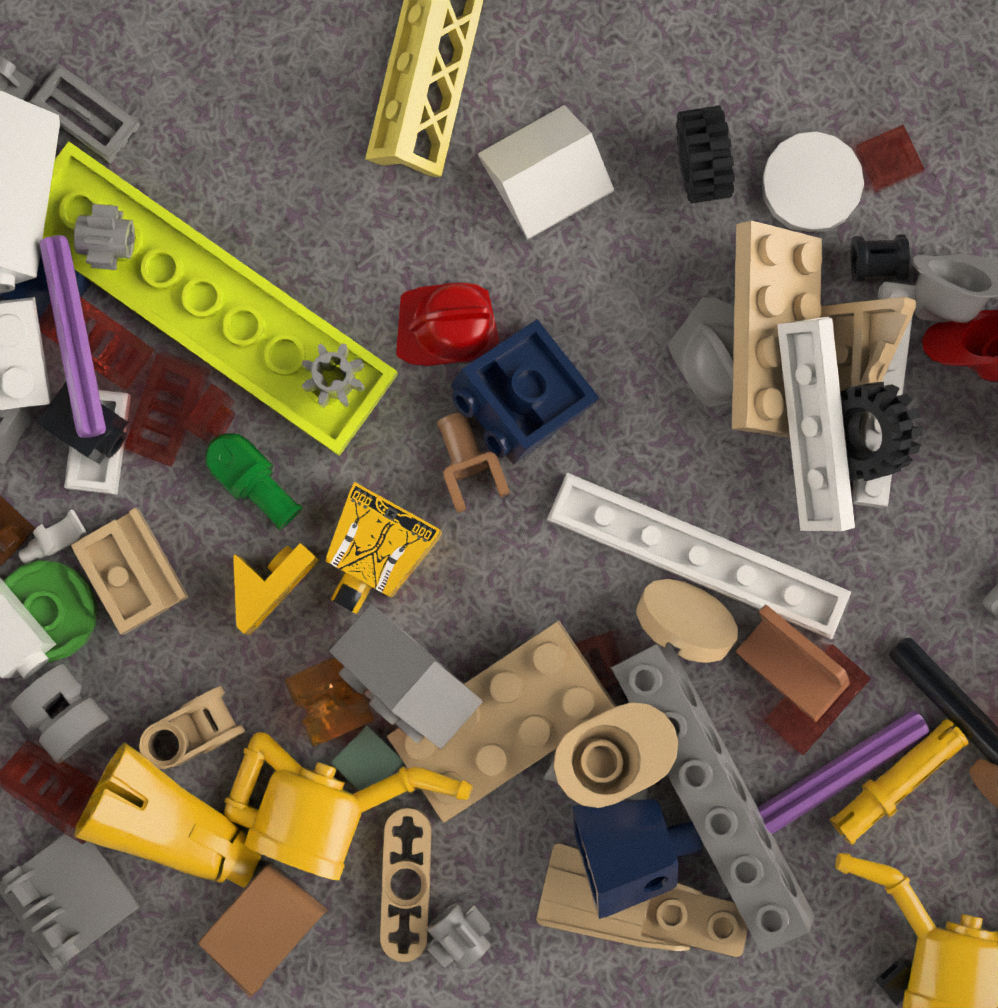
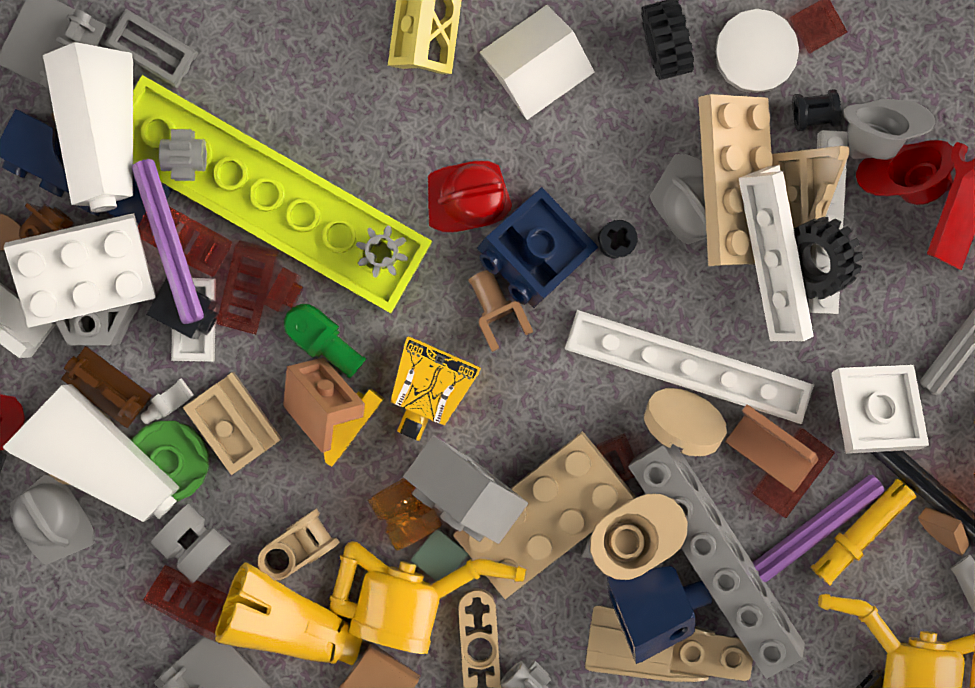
camera: 10 degrees left, 5 degrees up
none -> nougat panel [283,357,365,452]
none -> black bush [598,220,638,259]
none -> white plate [832,365,929,454]

